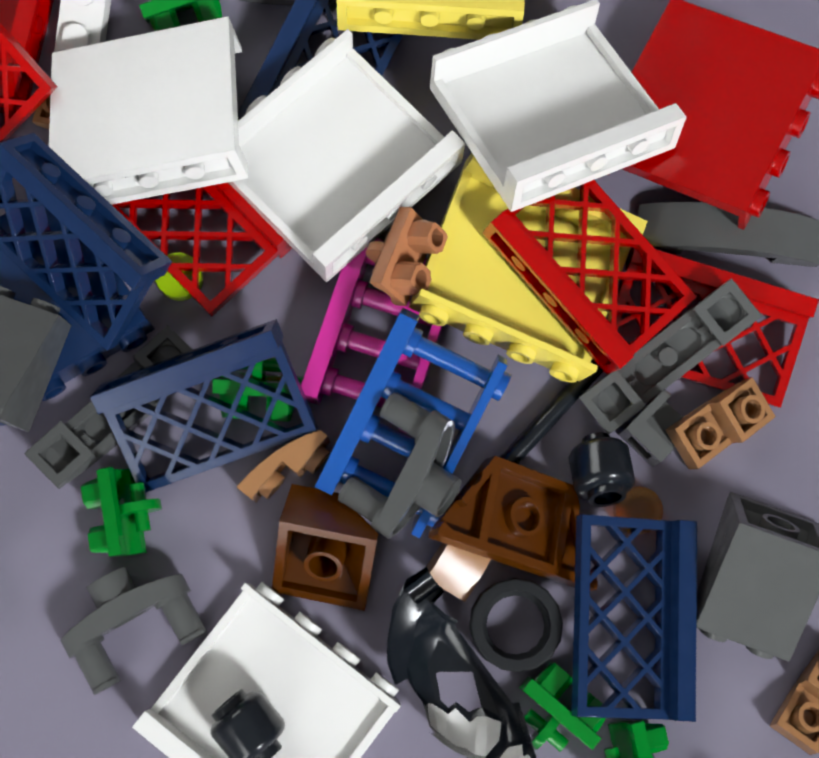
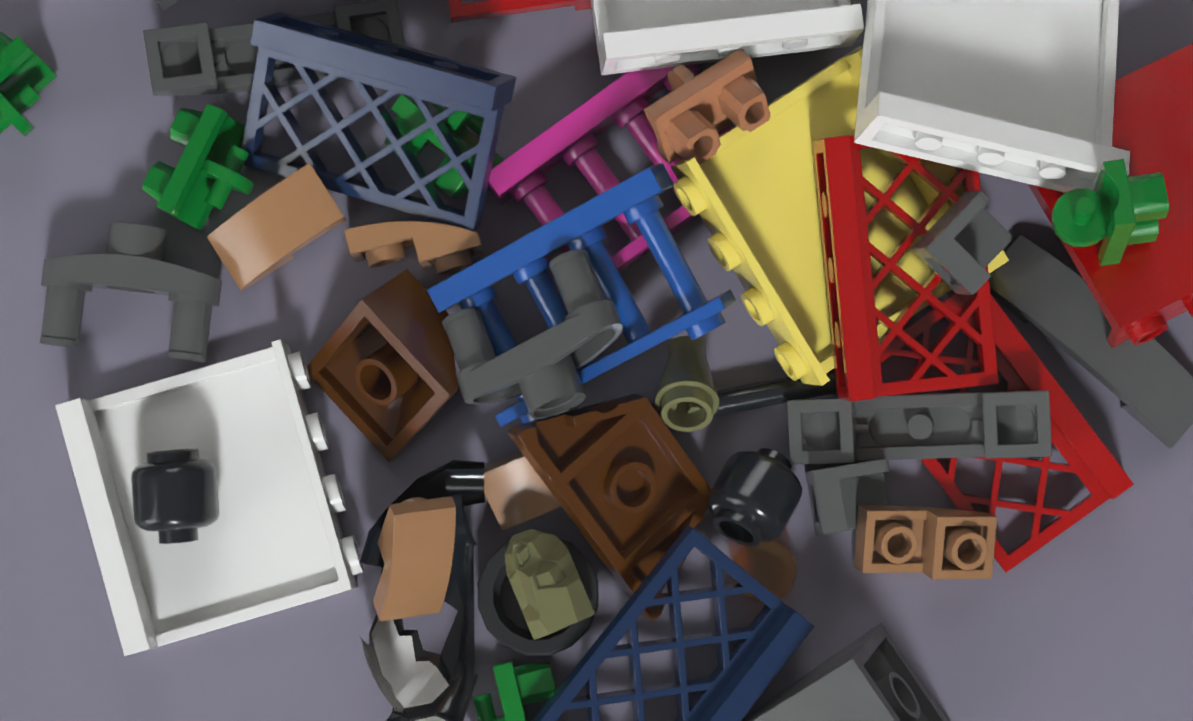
camera: 30 degrees right, 5 degrees up
none -> medium nougat slope [207,163,346,291]
none -> medium nougat slope [373,496,456,622]
none -> olive rock [505,529,595,640]
none -> olive cone [655,335,719,432]
none -> dark grey panel [911,191,1012,295]
none -> green hips [1052,159,1169,266]

